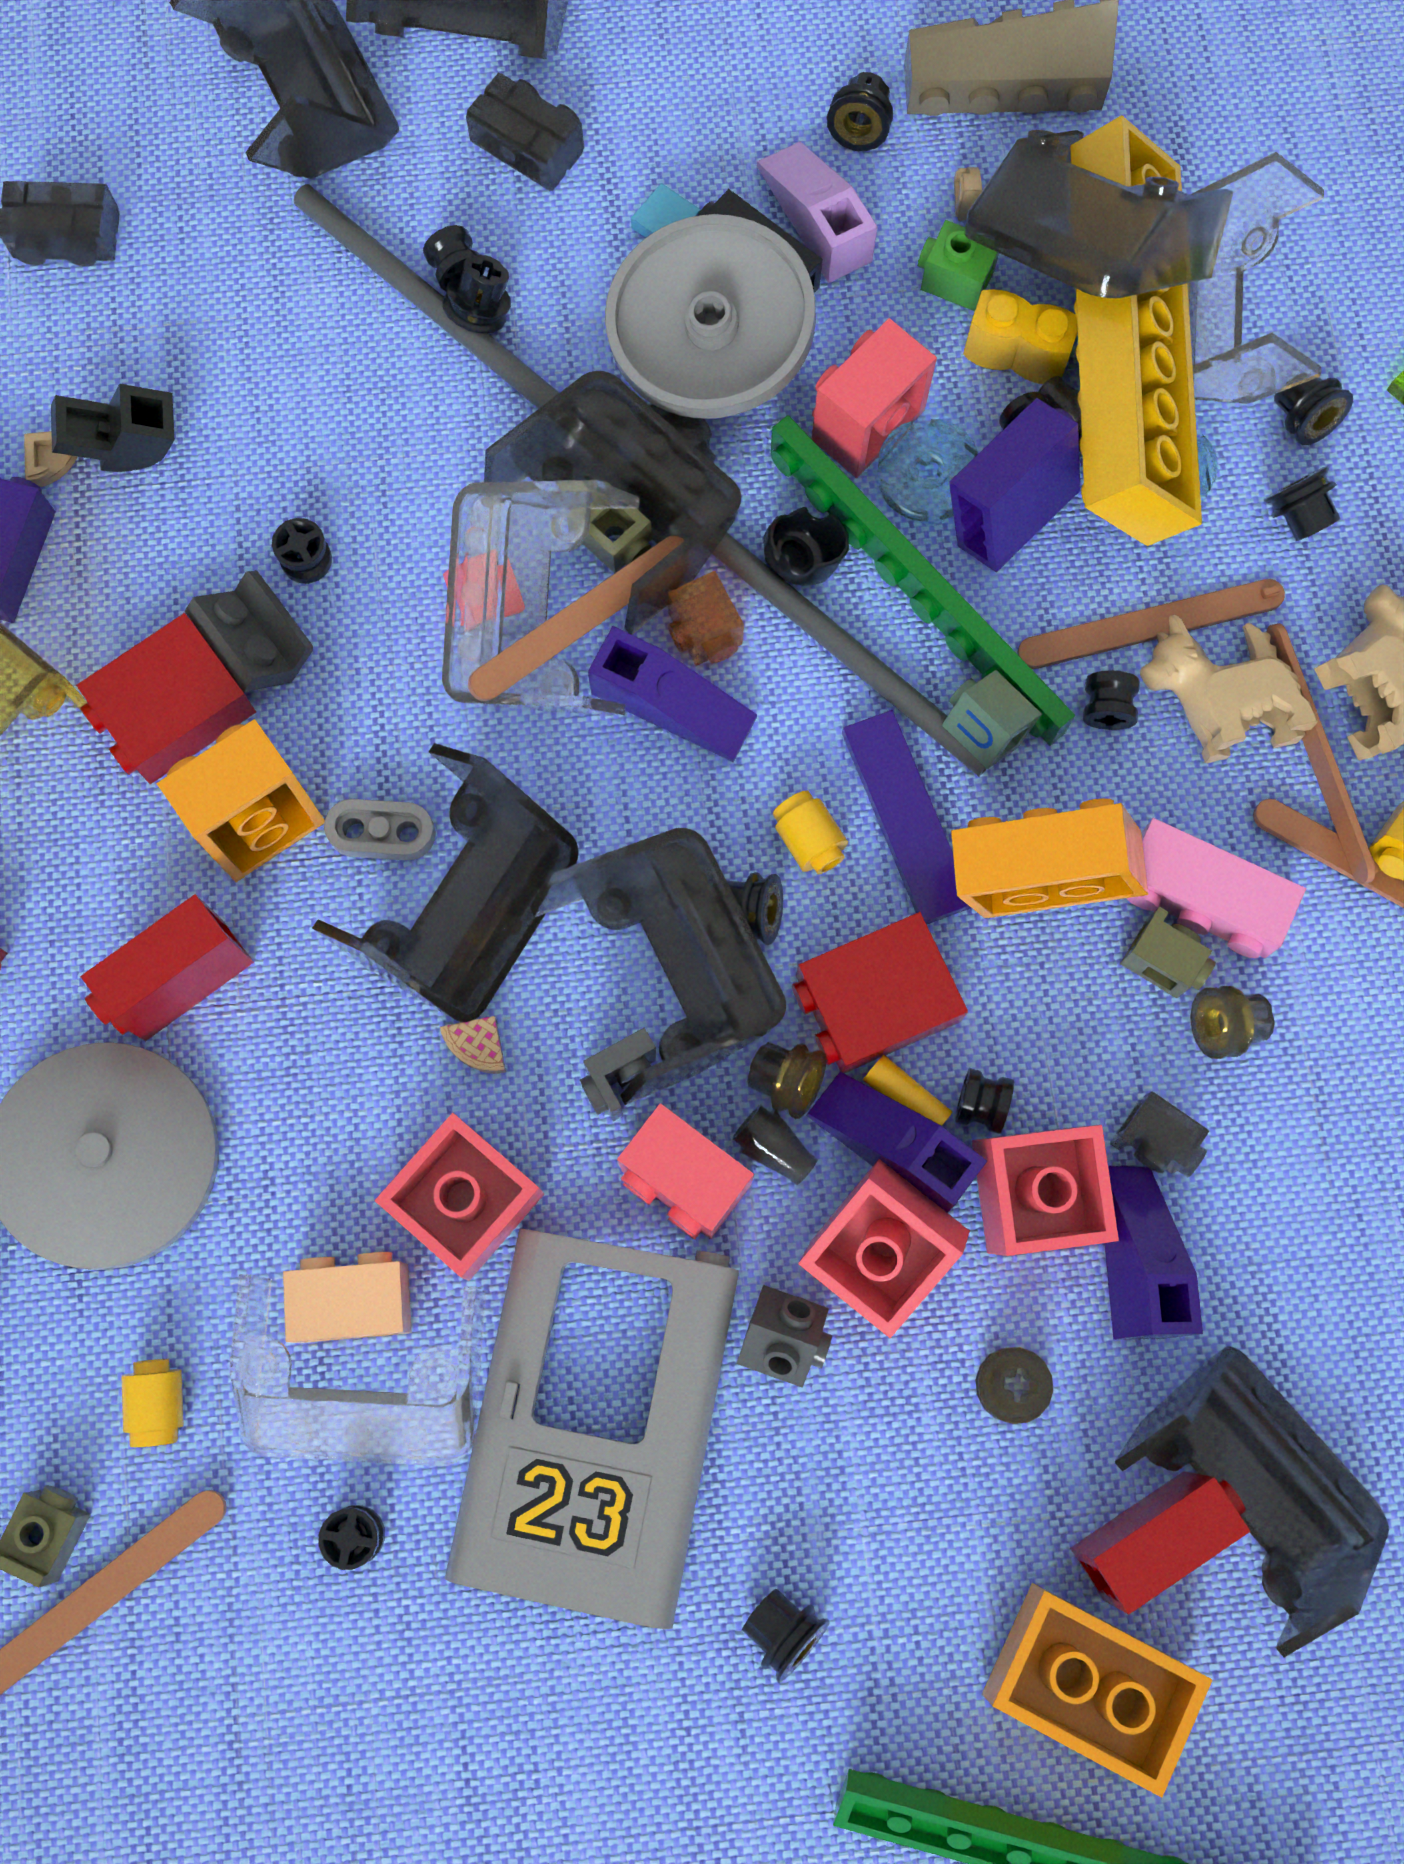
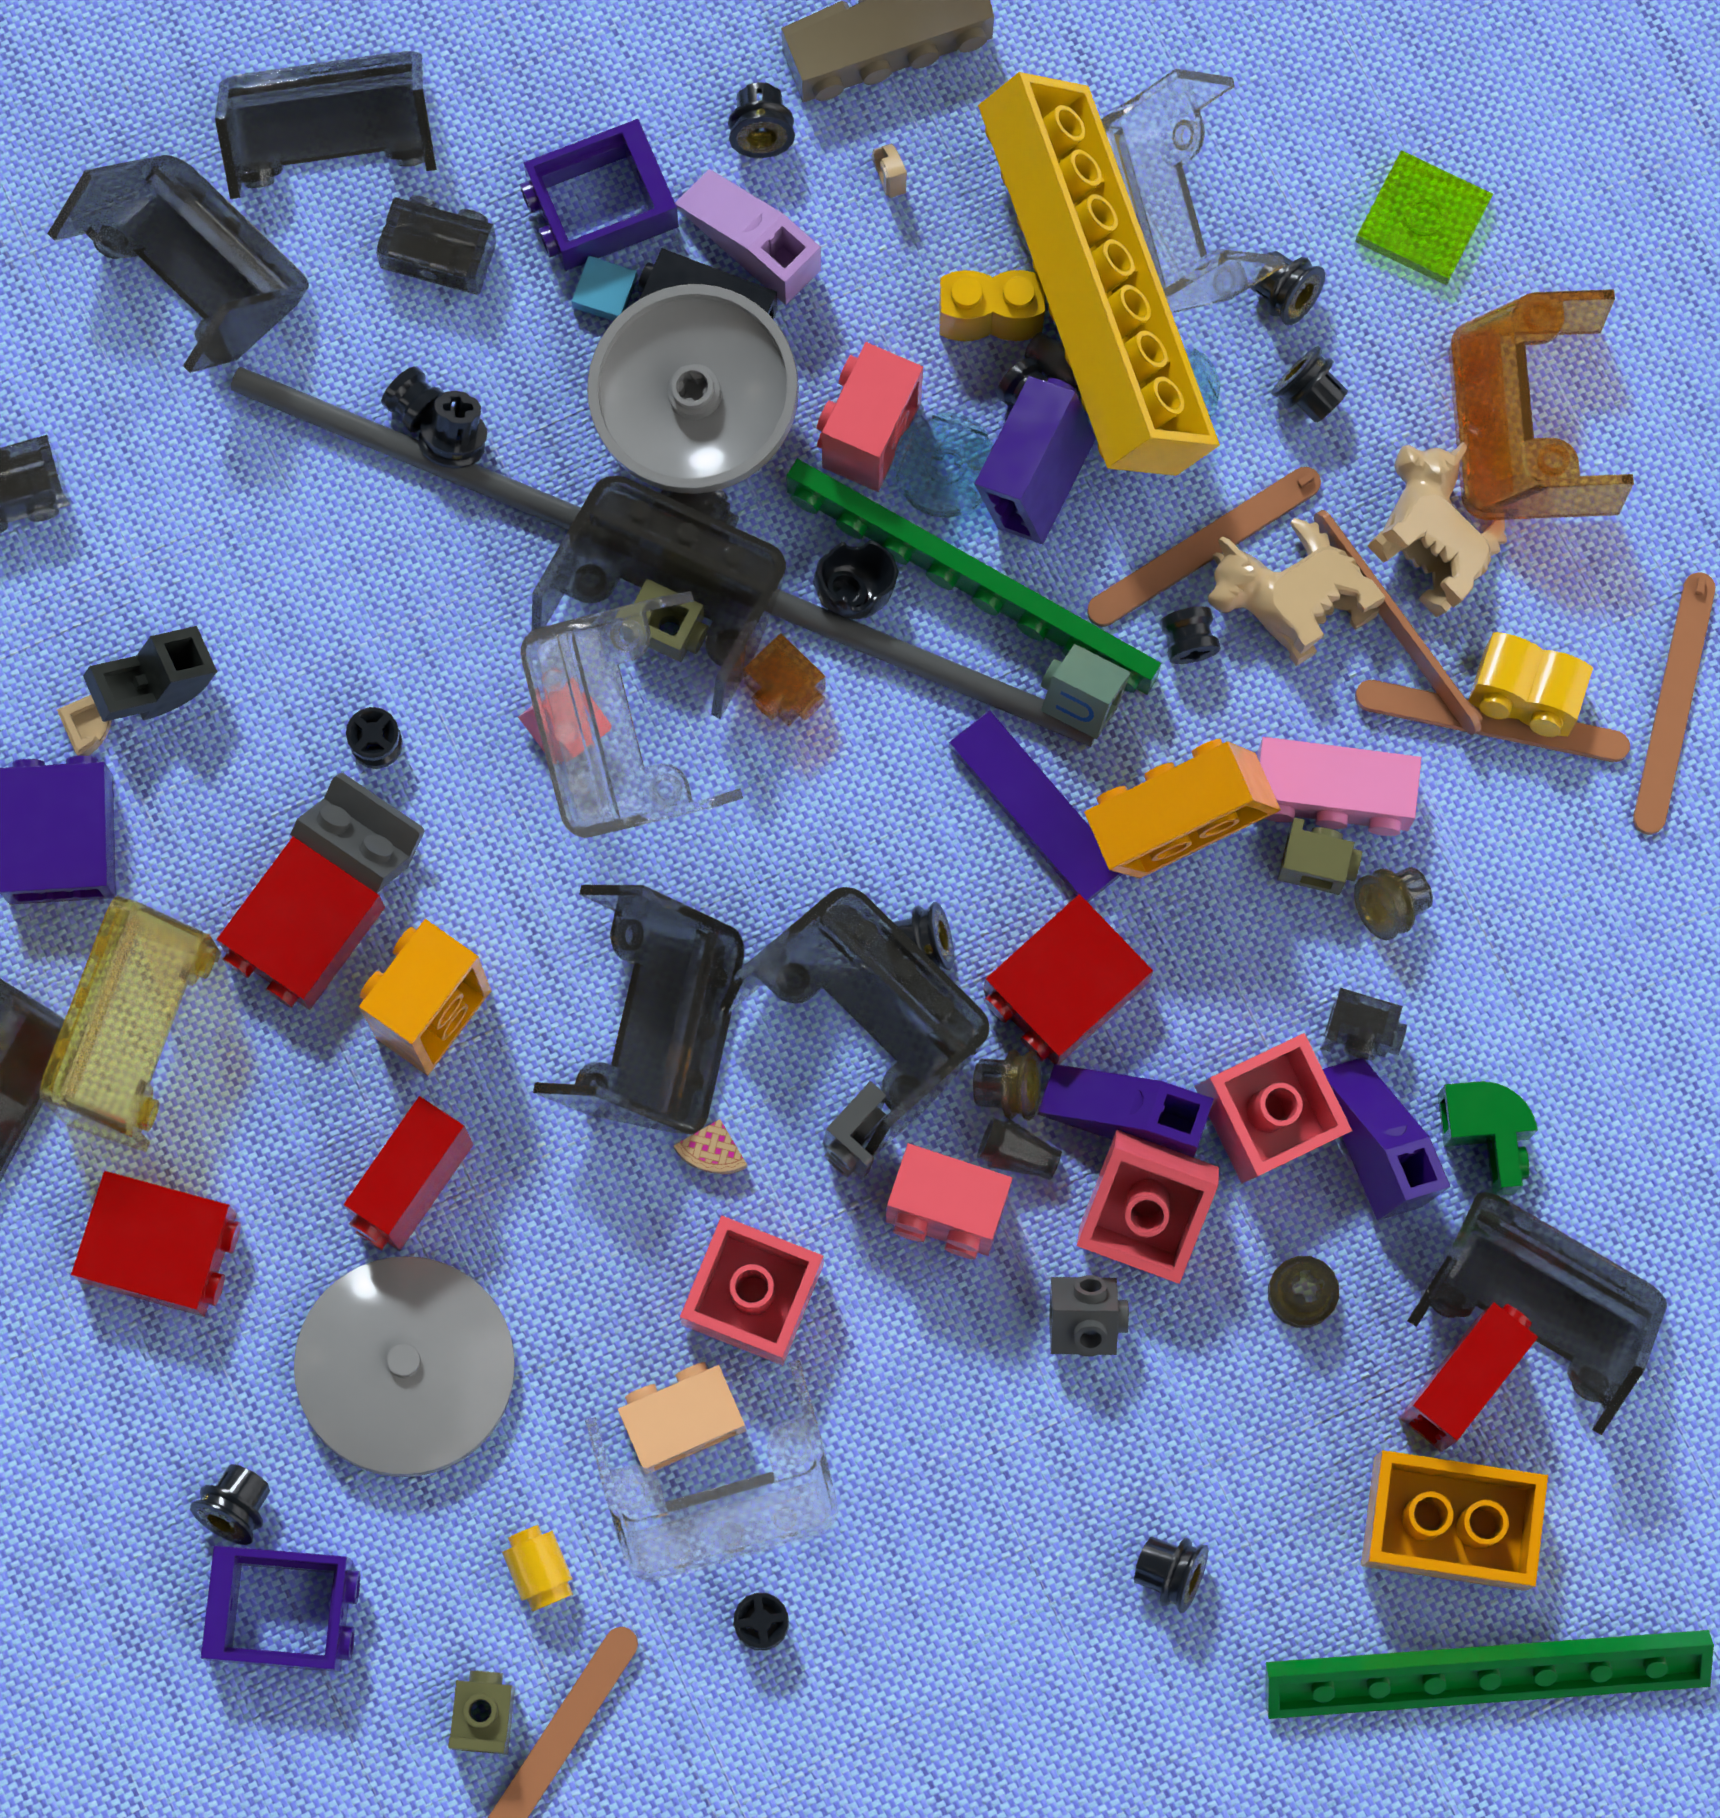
camera: 20 degrees left, 0 degrees up
light grey plate [324,799,436,860] -> none
light grey piece [445,1229,739,1629] -> none
nougat piece [468,535,690,701] -> none
dark purple slope [588,626,757,762] -> none
yellow brick [772,790,848,875] -> none
yellow axle [863,1055,953,1126] -> none
bright green brick [917,220,1002,311] -> none
black wheel [955,1068,1014,1134] -> none
clear smoke windscreen [964,130,1234,298] -> none
none -> dark purple window [519,119,679,271]
none -> green brick [1437,1081,1538,1196]

